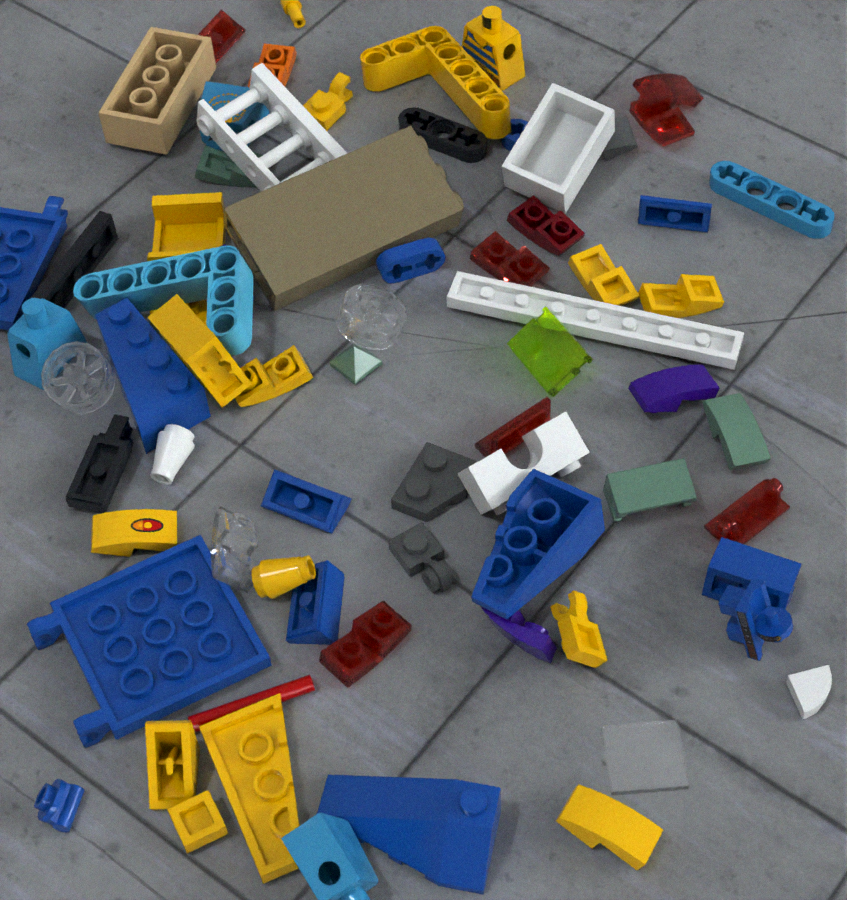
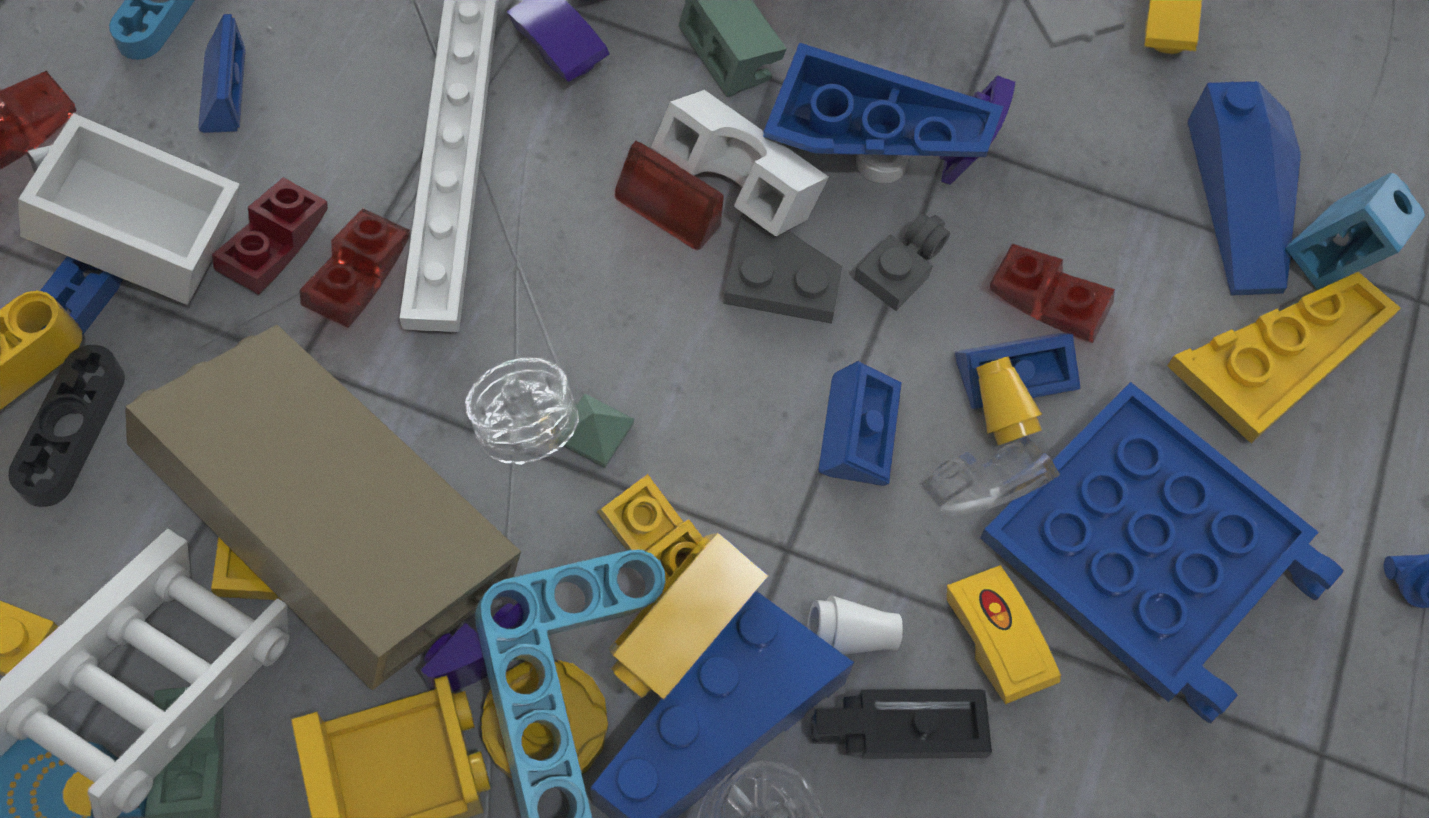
camera: 115 degrees left, 10 degrees up
yellow slope [145,720,200,809] -> none
yellow plate [167,790,228,854] -> none
red bar [187,675,315,732] -> none
blue beam [376,237,446,283] -> none
clear neon green plate [507,306,593,397] -> none
yellow plate [550,590,607,668] -> none
yellow slope [568,244,640,306] -> none
yellow slope [638,274,724,318] -> none

